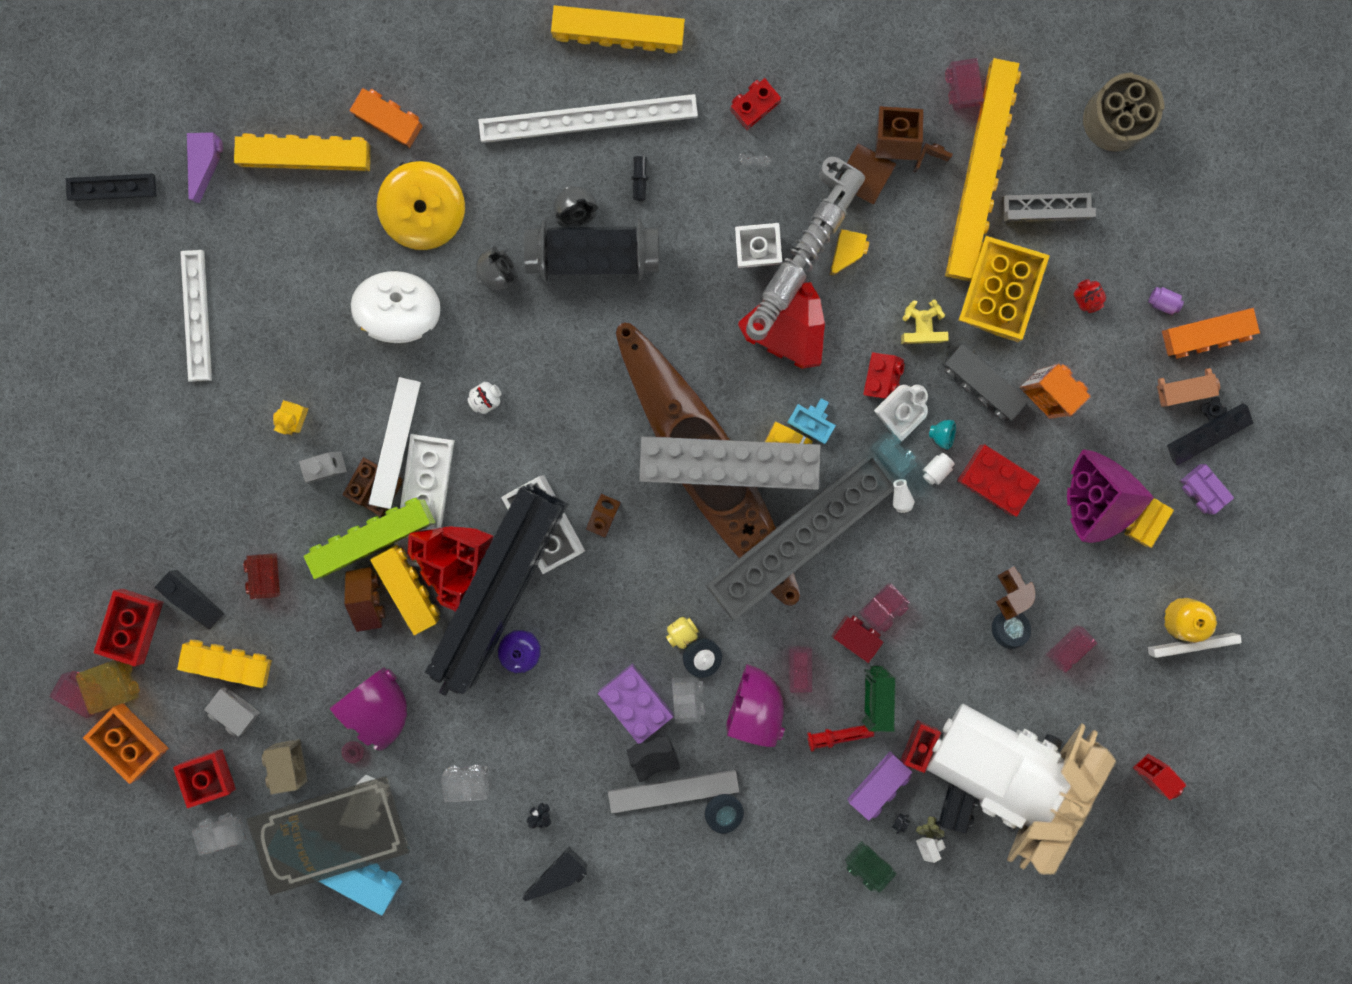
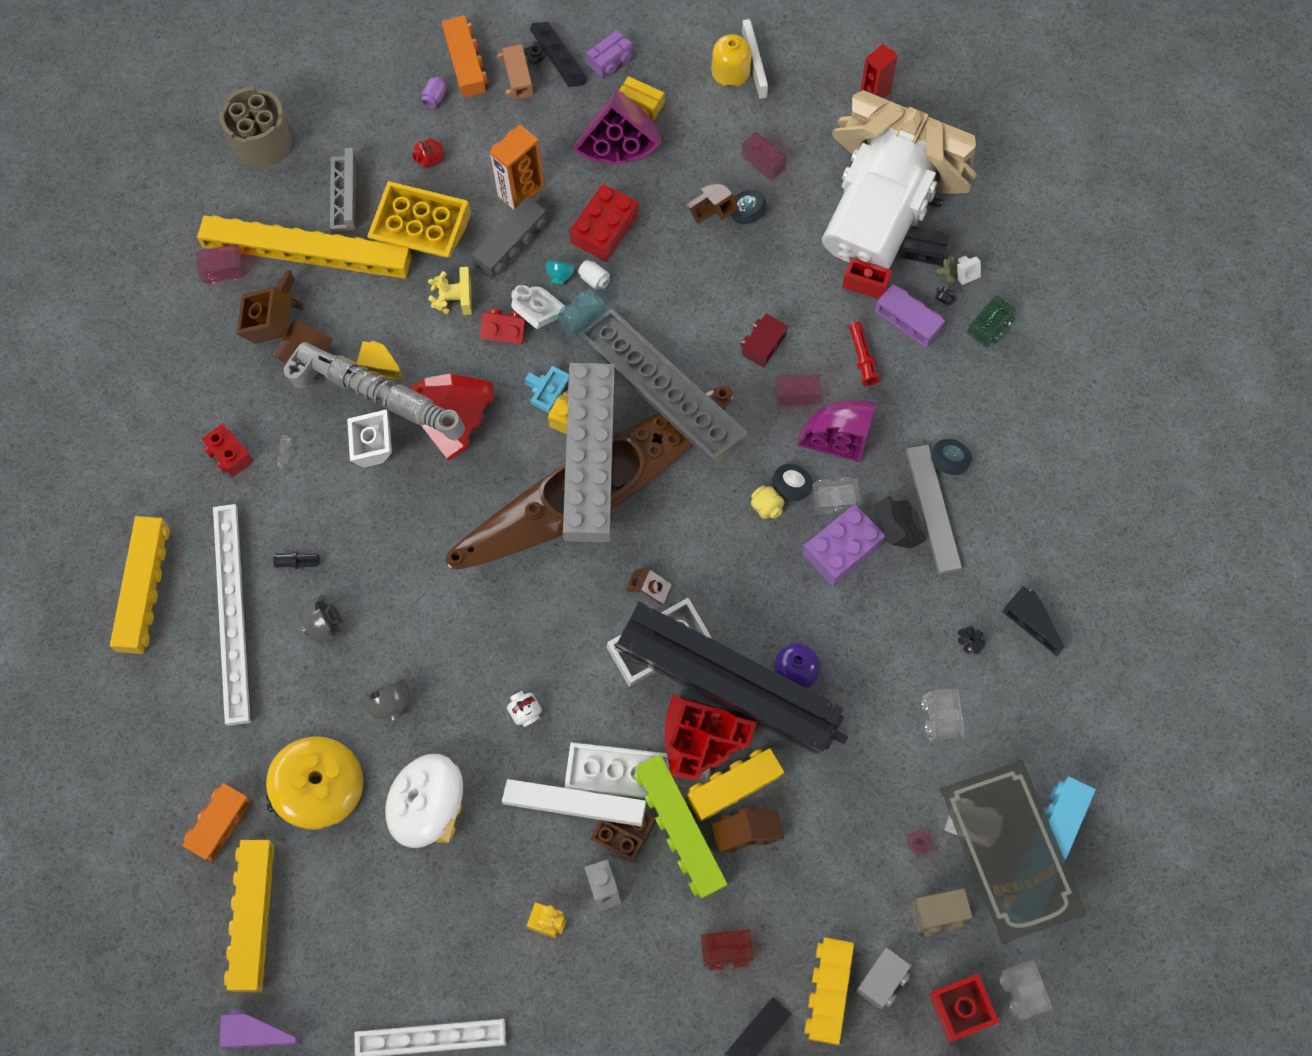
camera: 90 degrees left, 20 degrees down
magenta brick [330,667,407,751] -> none
black brick [524,219,659,282] -> none
clear pink brick [859,582,910,633] -> none
dark green window [862,665,895,732] -> none
white cone [893,479,914,513] -> none

